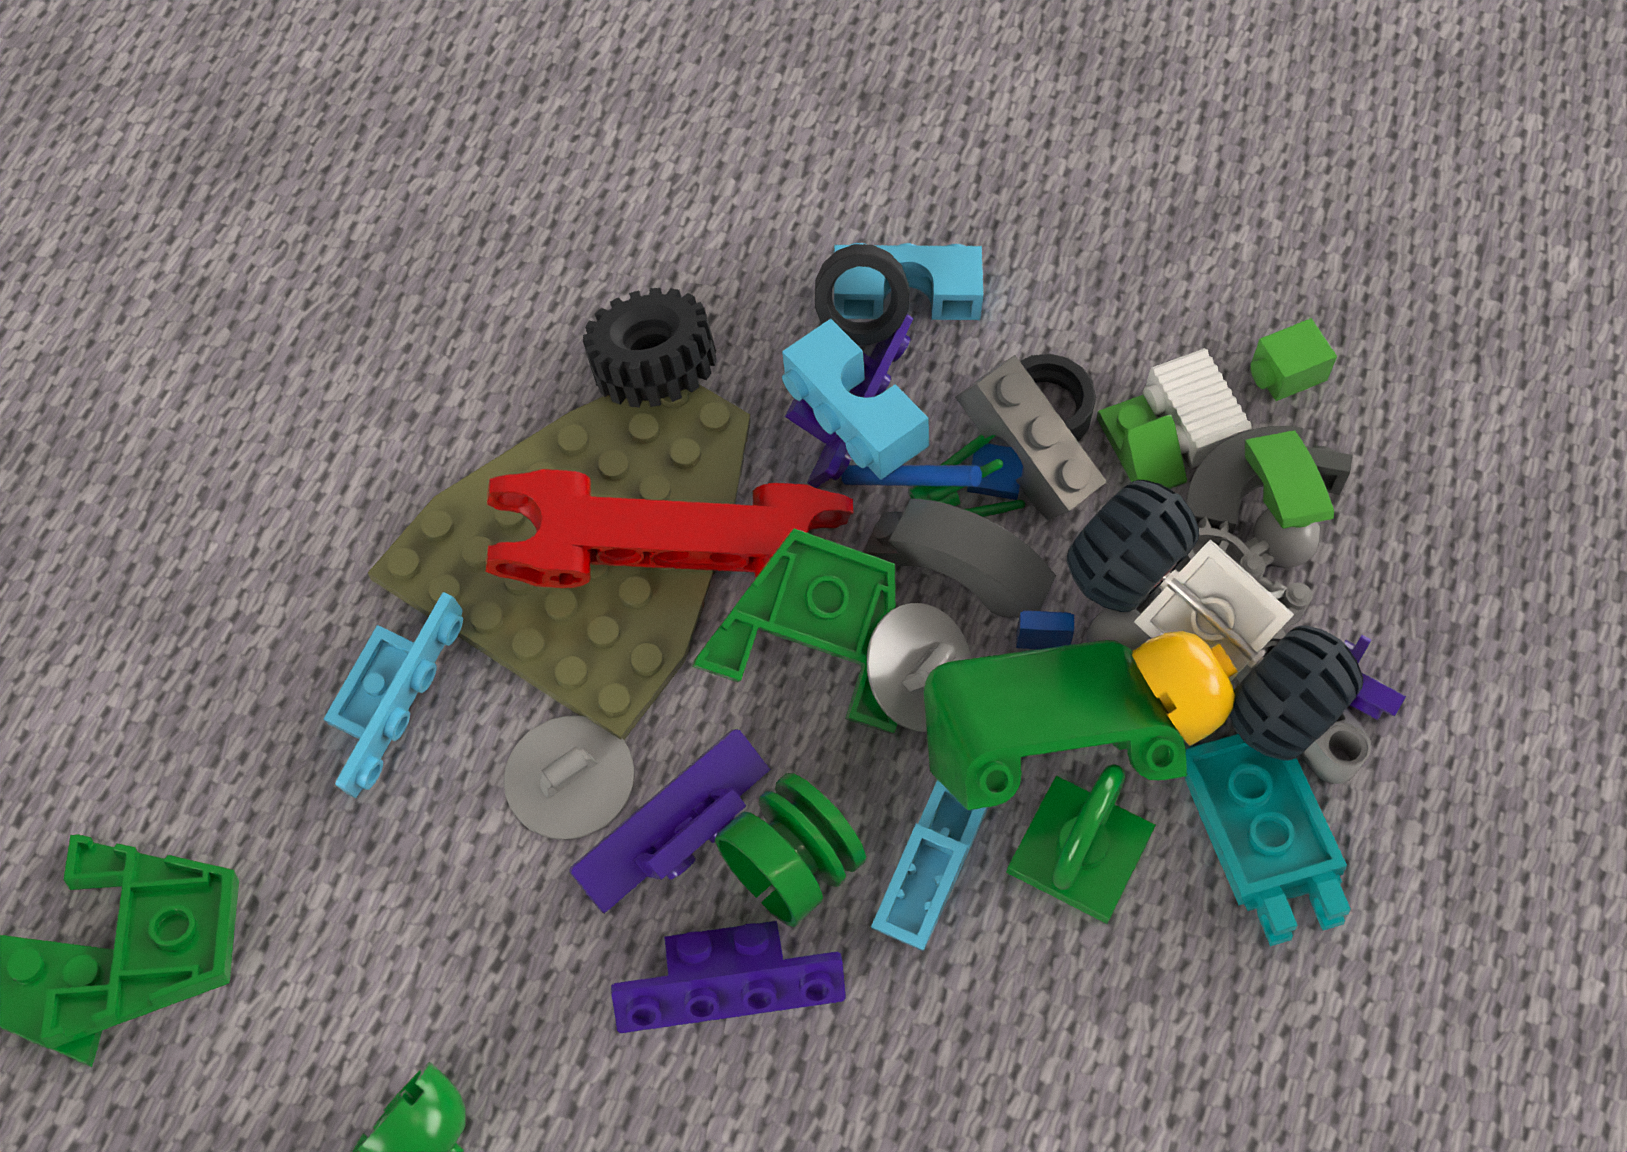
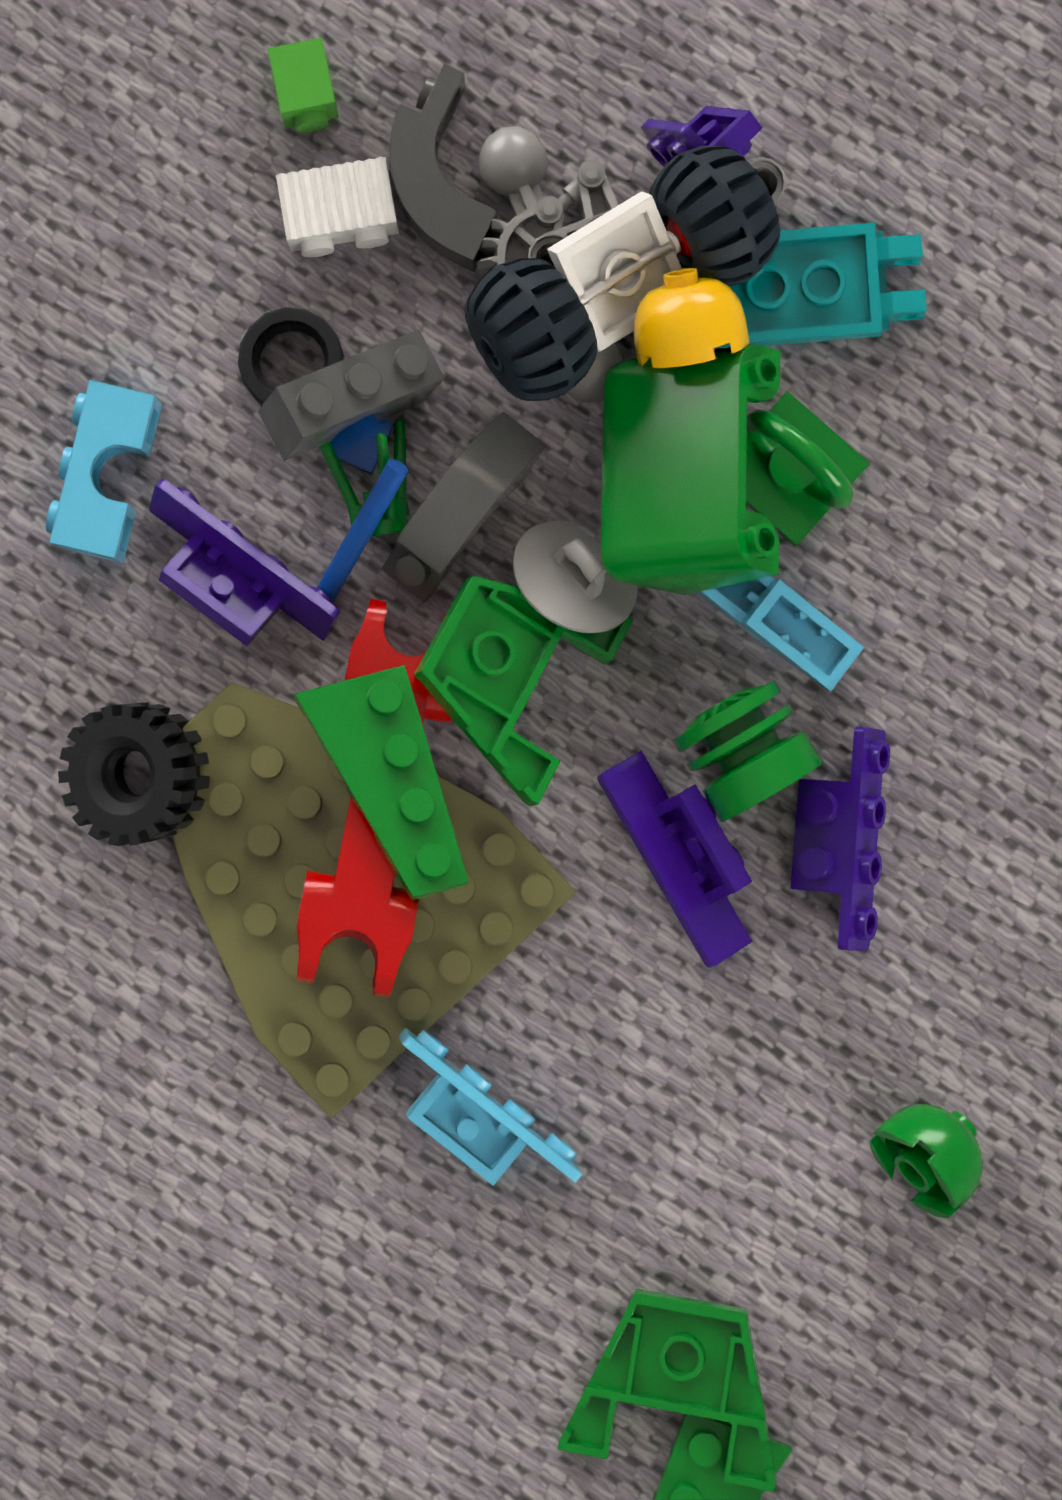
camera: 80 degrees left, 25 degrees up
light grey shield [504,715,635,840] -> none
medium azure arch [782,319,929,480] -> none
black tyre [815,244,910,345] -> none
blue tile [1016,610,1074,649] -> none
bright green slope [1096,395,1187,489] -> none
bright green slope [1245,430,1334,529] -> none
none -> green wing [294,665,469,900]

